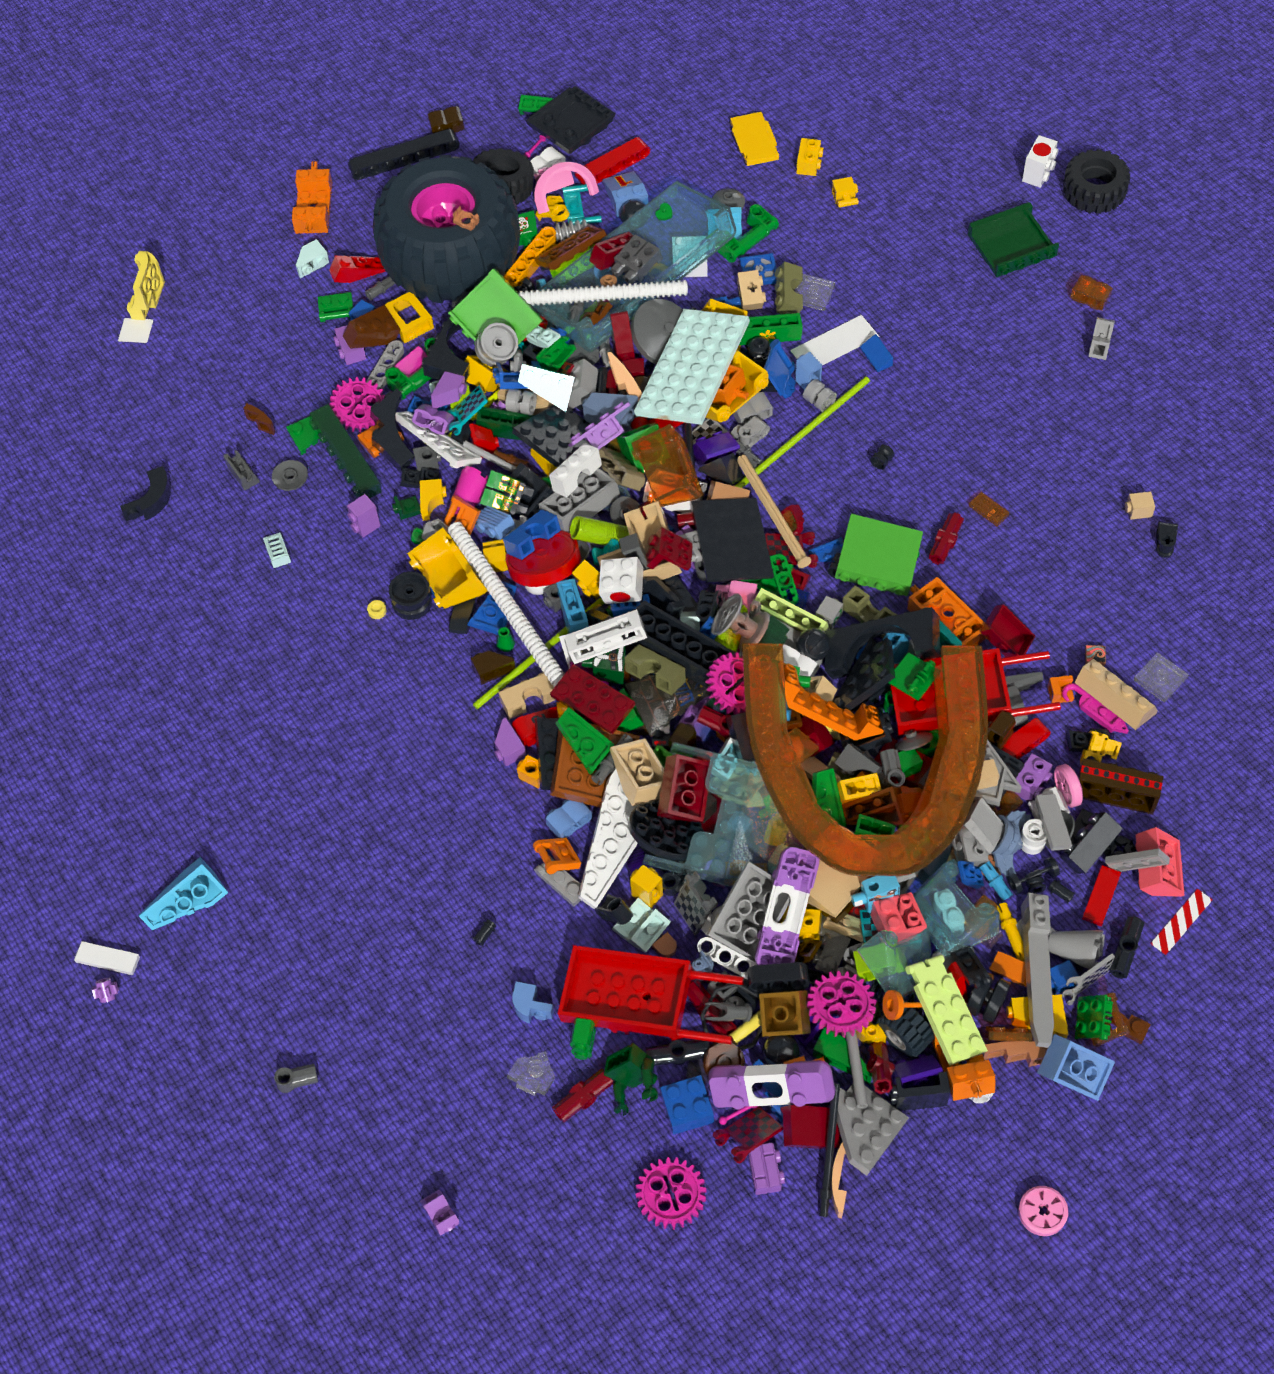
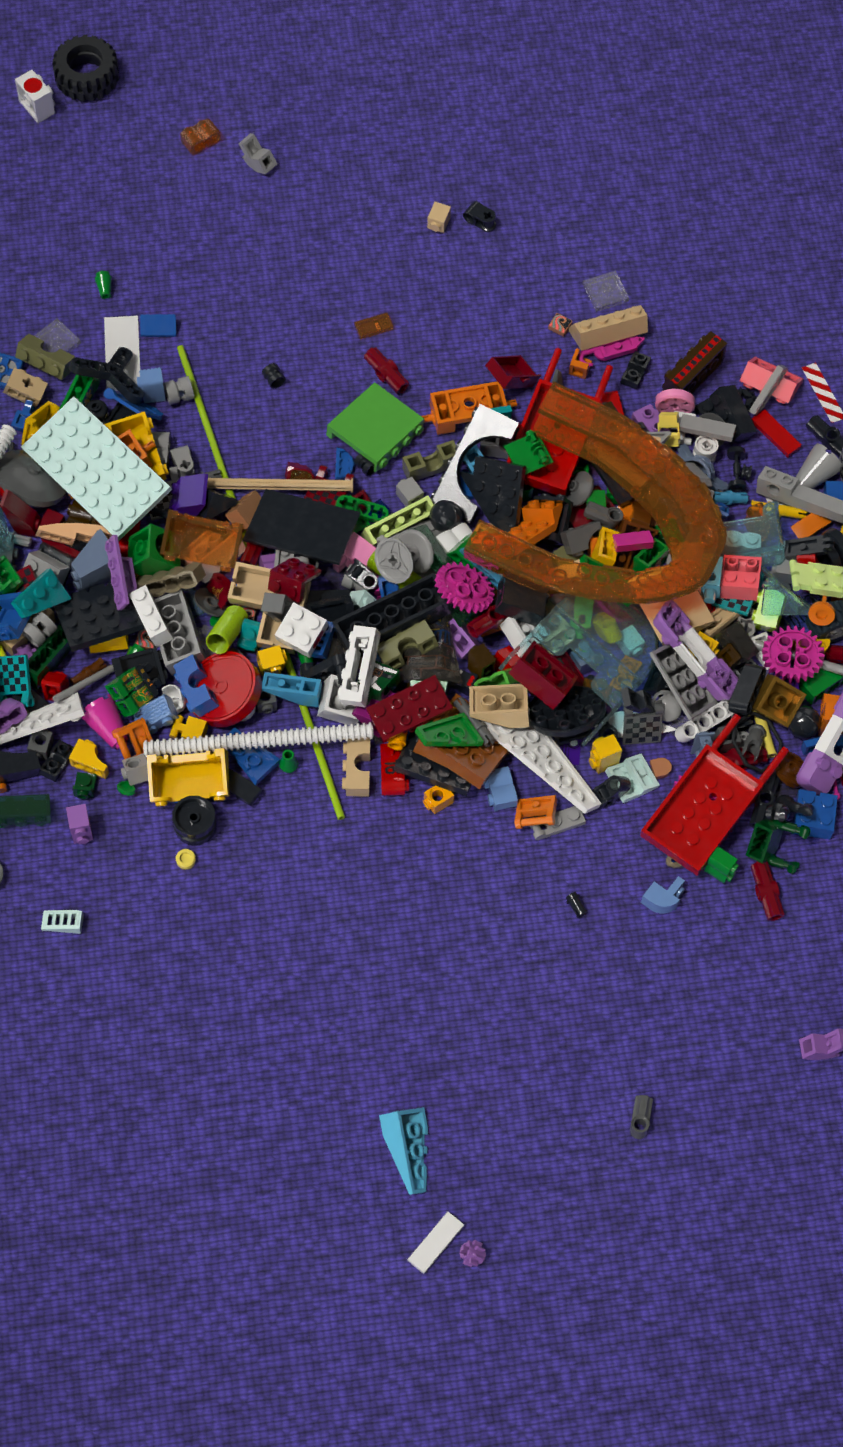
camera: 70 degrees left, 5 degrees up
dark brown slope [470,651,516,685] -> none
medium lavender slope [494,718,526,766] -> none
clear plate [507,1051,555,1096] -> none
dark green panel [968,202,1059,278] -> none
black pin [1048,879,1075,903] -> none
yellow piece [1080,731,1122,765] -> none
none -> black piece [69,347,144,404]
none -> green cone [94,271,112,299]
none -> dark pink slope [612,530,654,552]
none -> black slope [621,687,655,713]
none -> light yellow piece [657,412,681,447]
none -> black piece [765,795,814,822]

